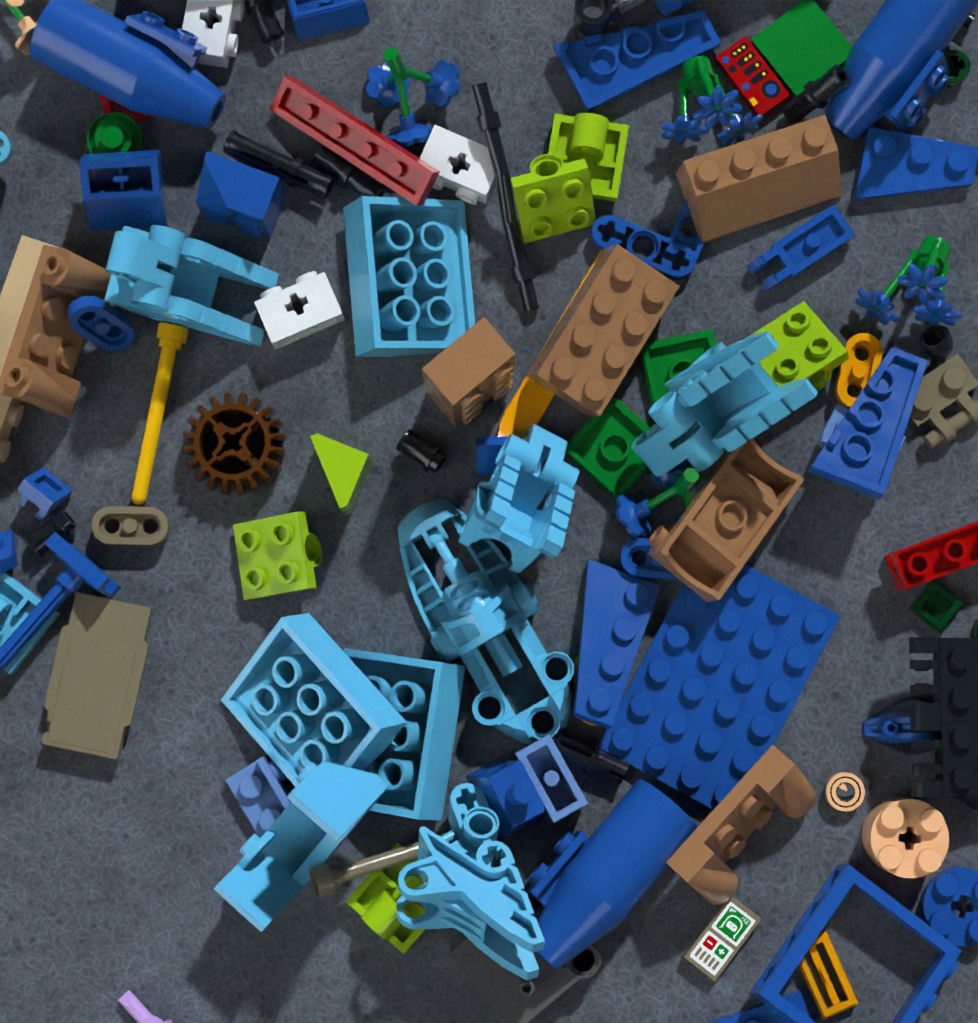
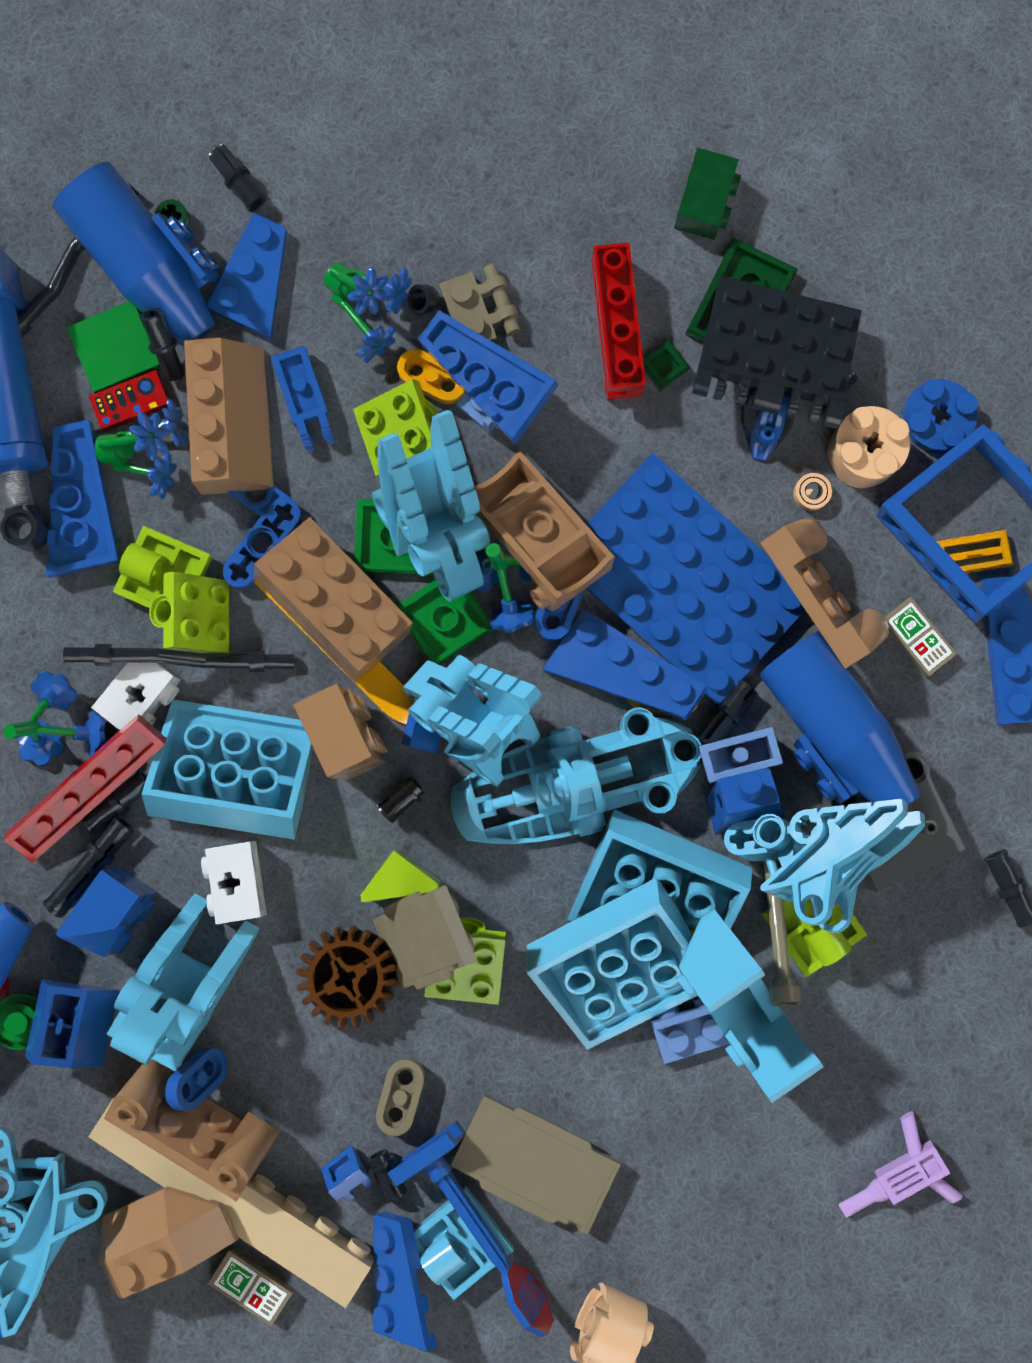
camera: 75 degrees left, 0 degrees up
yellow piece [131,323,189,505] -> none
none -> dark tan piece [373,885,477,989]

